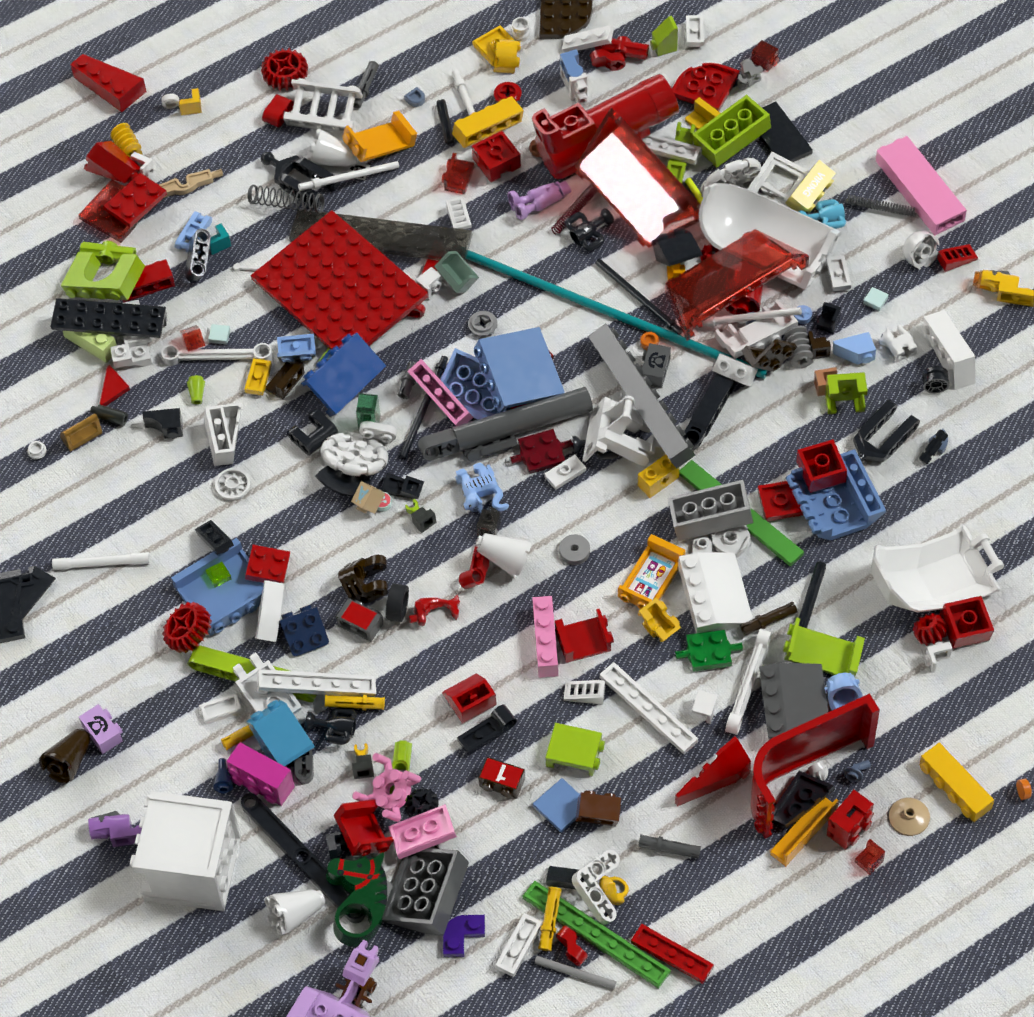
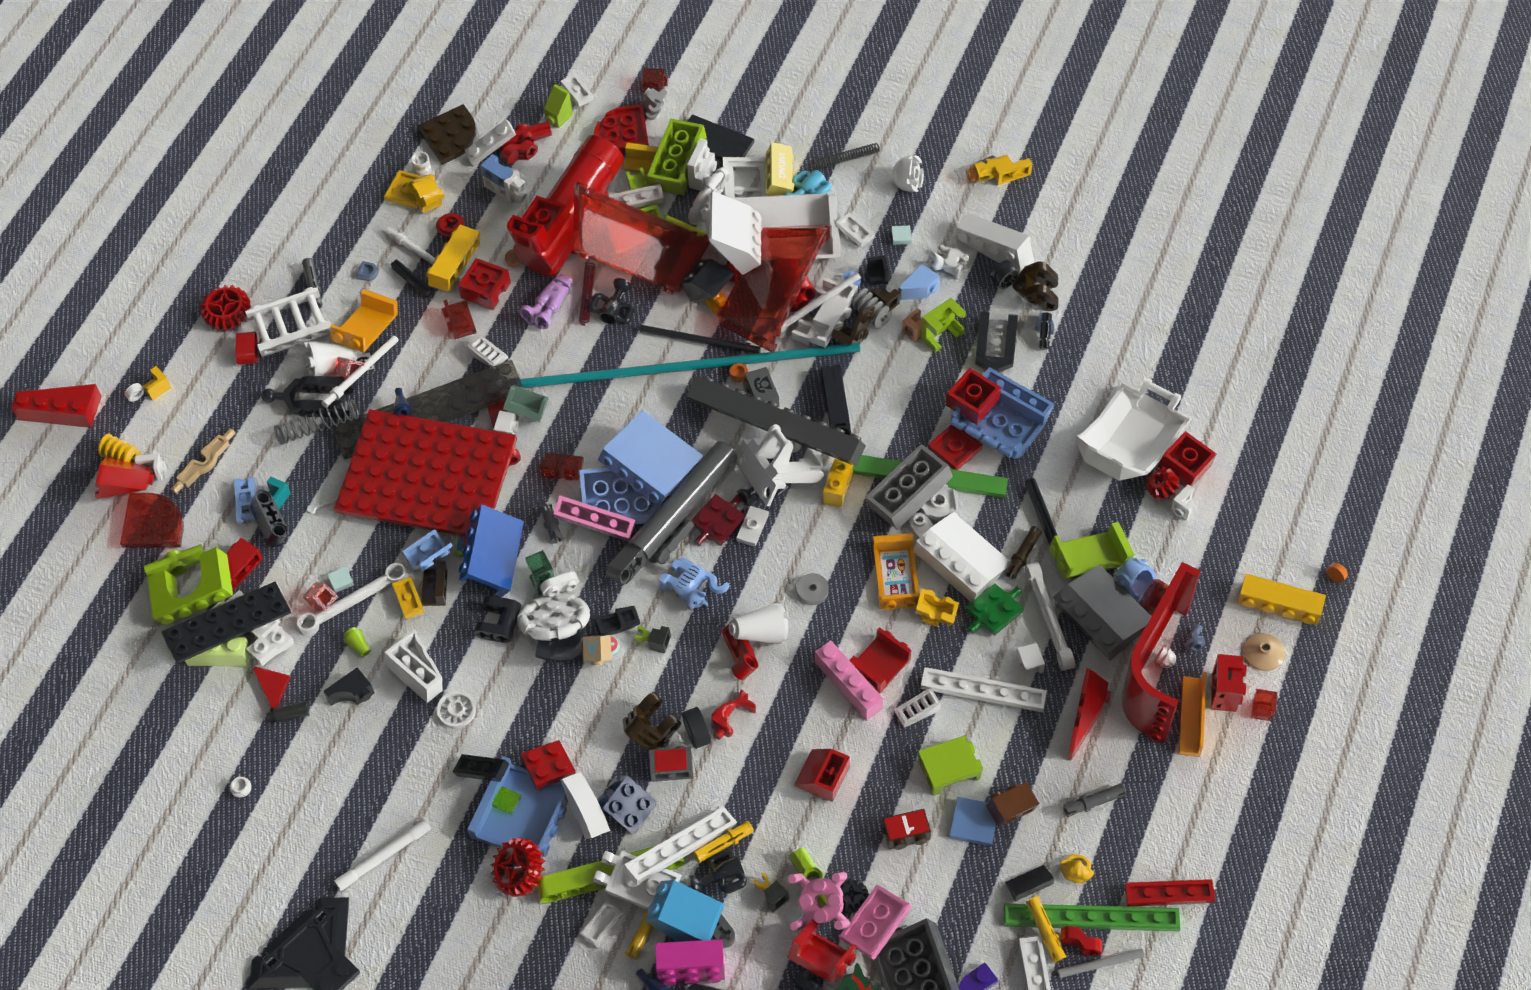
camera: 35 degrees left, 0 degrees up
pearl gold tile [60,414,102,452] -> none
red plate [104,172,167,228] -> none
black bar [399,356,448,460] -> none
black plate [457,704,517,756] -> none
light grey gear [468,311,498,337] -> none
clear smoke brick [476,507,501,536] -> none
white beam [572,850,620,925] -> none
white brick [712,354,758,386] -> none
black wing [771,770,835,829] -> none
bright pink brick [876,136,967,236] -> none
red slope [937,244,978,272] -> none
none -> clear red panel [334,356,365,378]
none -> dark blue cone [393,388,412,416]
none -> clear red bracket [540,452,584,481]
none -> white plate [687,138,717,191]
none -> white slope [709,191,761,275]
none -> dark brown piece [1012,261,1059,311]

